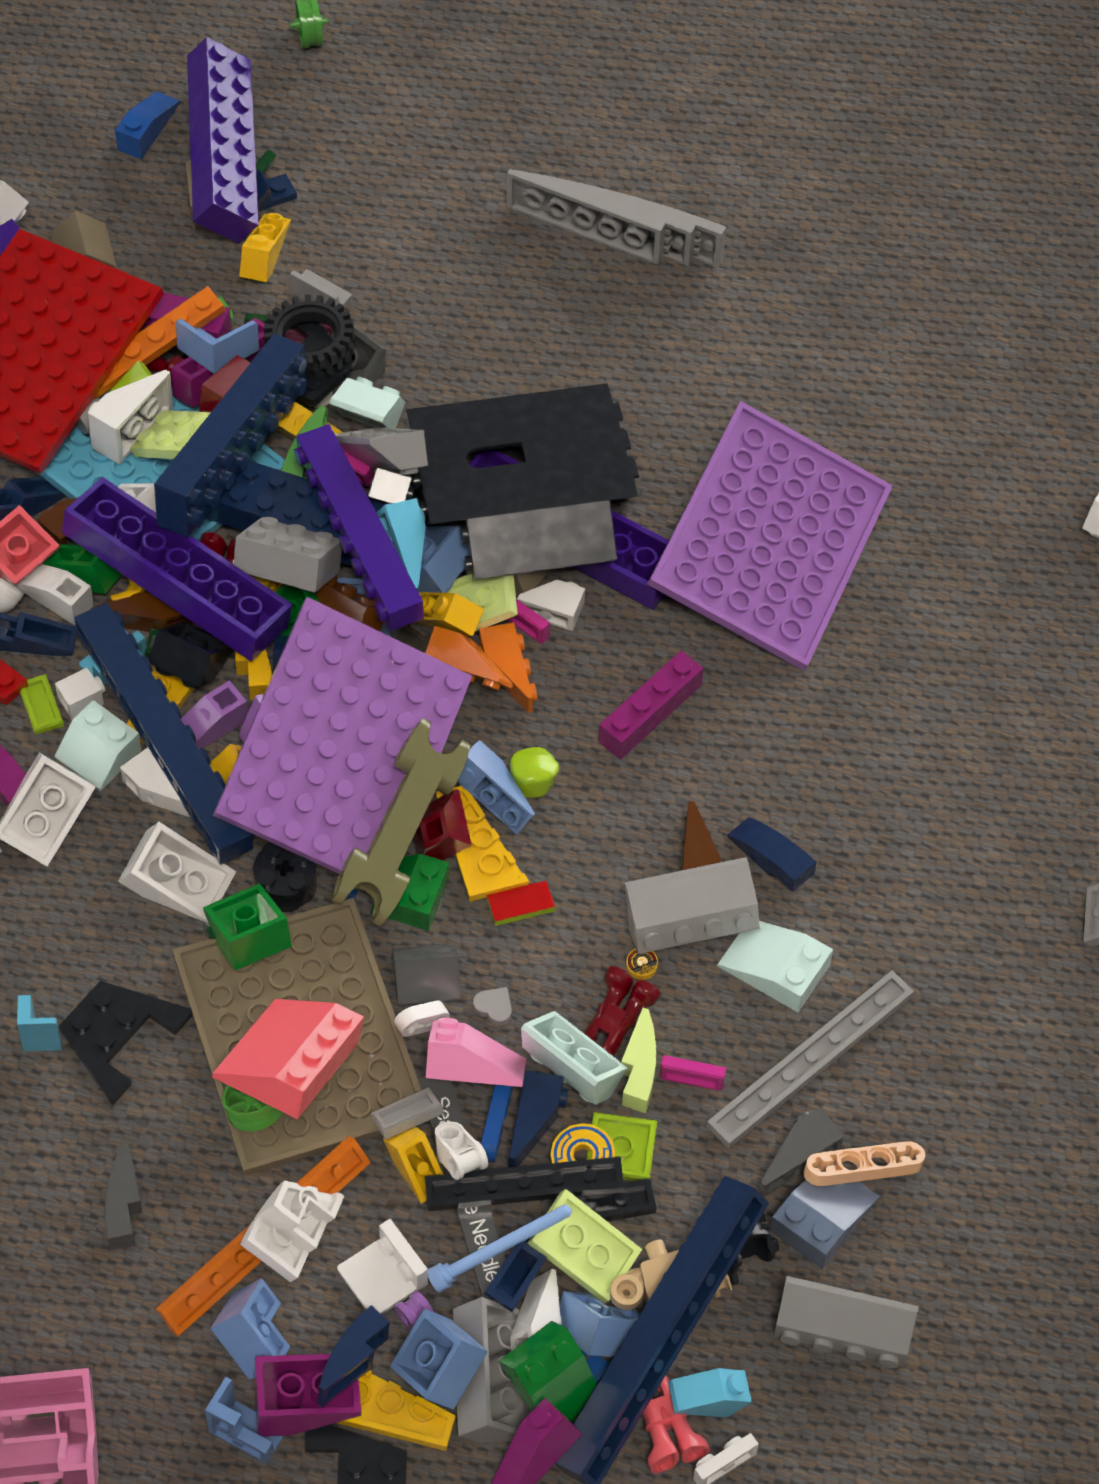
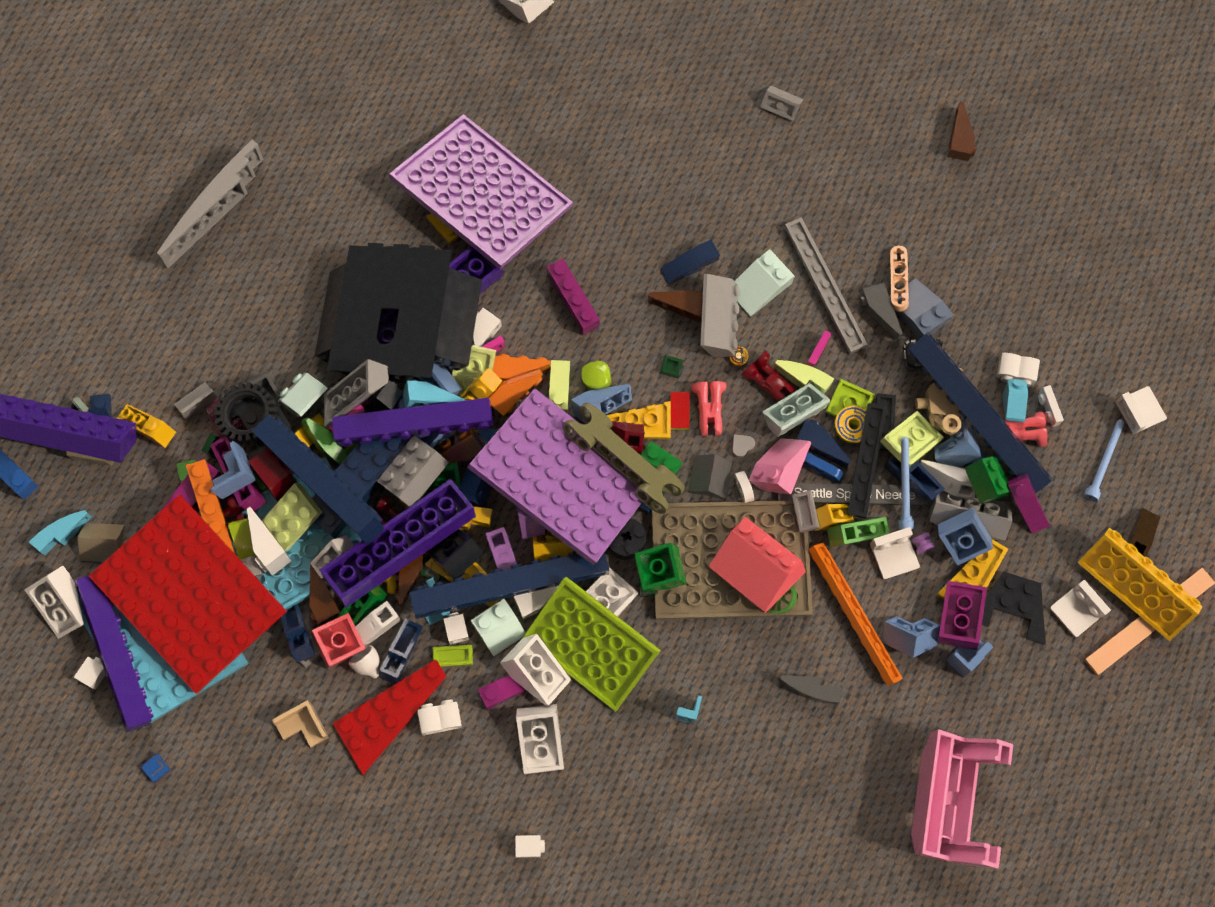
camera: 75 degrees left, 15 degrees up
black wing [59,981,193,1105] -> none
white slope [240,1181,344,1282] -> none
dark blue slope [318,1305,390,1408] -> none
white piece [435,1122,488,1180] -> none
light grey slope [774,1276,919,1368] -> none
none -> medium azure slope [29,510,92,555]
none -> lime plate [523,577,661,712]
none -> yellowish green slope [549,360,570,414]
none -> dark green tile [660,355,683,378]
none -> coral piece [691,381,727,436]
none -> bright green slope [827,517,889,547]
none -> white brick [996,353,1040,387]

